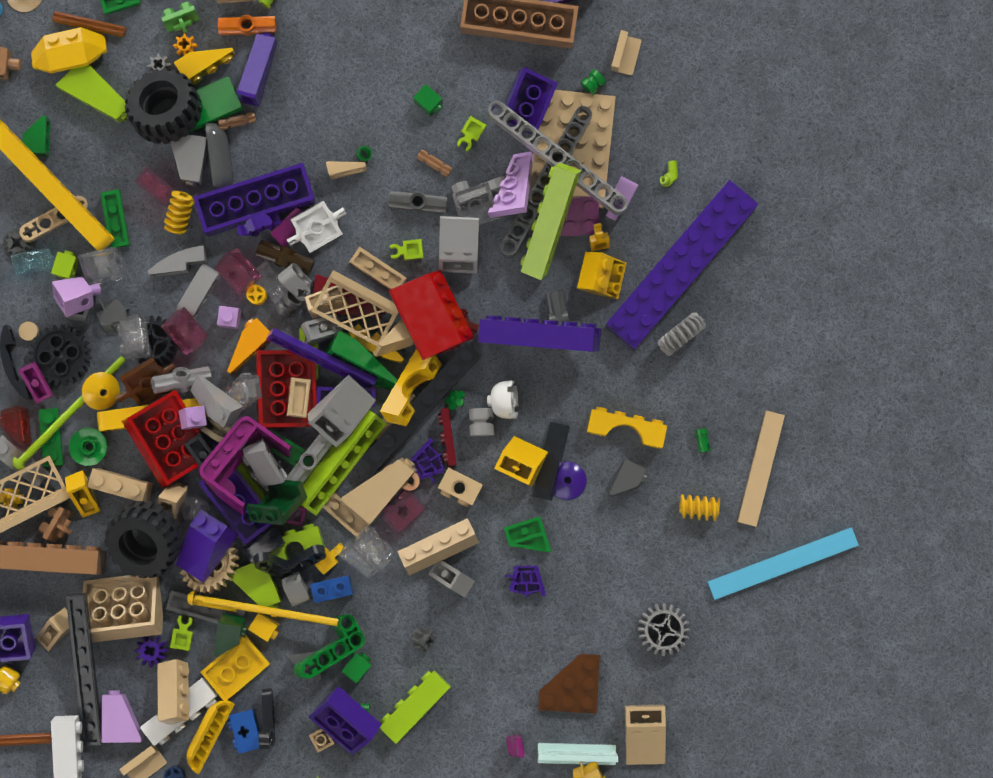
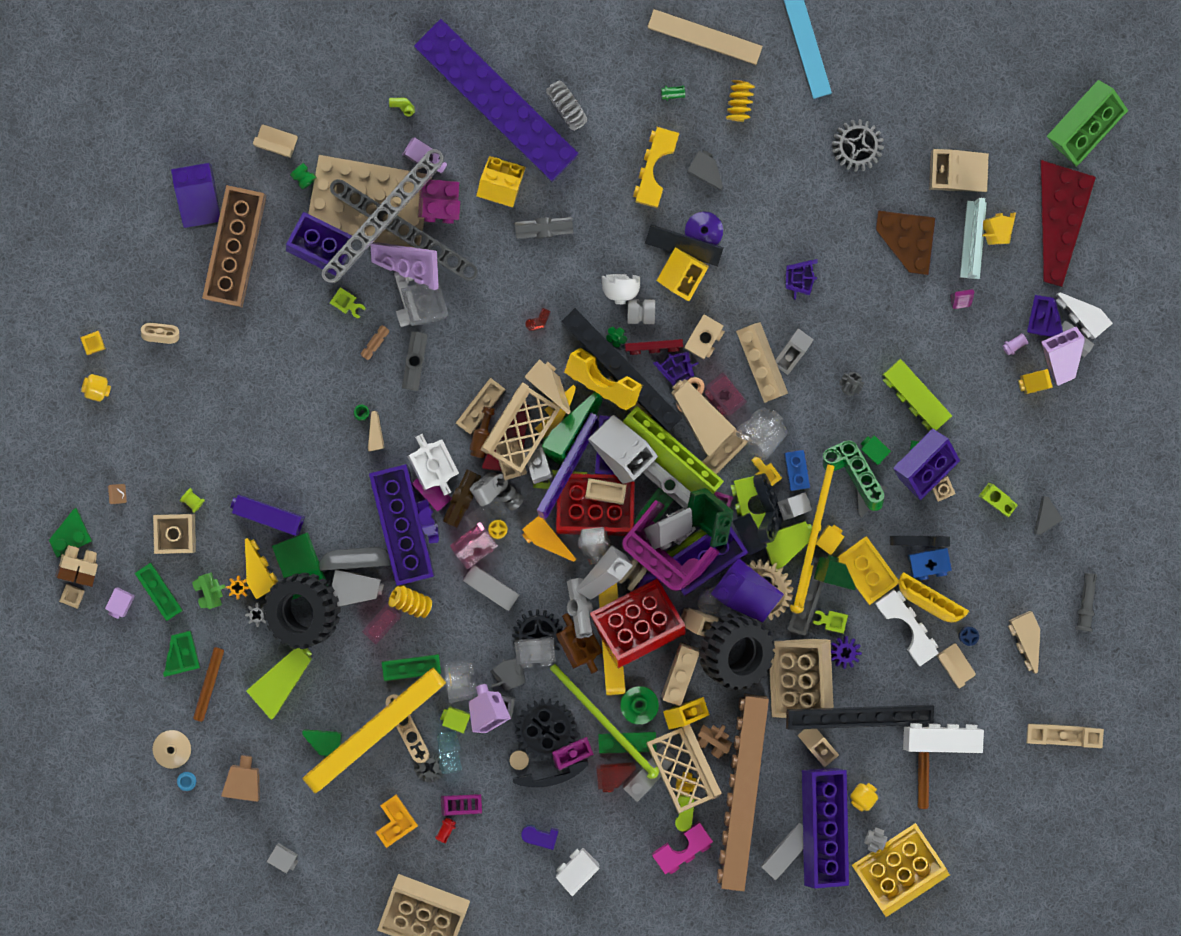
camera: 85 degrees left, 5 degrees up
yellow wedge [31,27,107,74] -> none
yellow dish [82,372,120,410] -> none
lavender slope [102,690,144,743] -> none
light grey slope [148,245,207,277] -> none
tan brick [157,659,190,724] -> none
clear pink brick [161,307,208,355] -> none
lavender brick [179,406,207,430] -> none
black slope [184,431,215,466] -> none
lavender brick [217,306,241,330] -> none
orange piece [218,15,276,36] -> none
medium nougat axle [218,112,256,130] -> none
red slope [388,270,474,360] -> none
lime plate [390,239,424,261] -> none
green brick [413,84,443,116] -> none
light grey slope [439,216,479,274] -> none
dark purple brick [478,315,601,352] -> none
green wing [504,516,551,552] -> none
lime brick [520,162,581,280] -> none
yellow plate [589,223,610,252] -> none
none -> reddish brown piece [470,406,495,458]

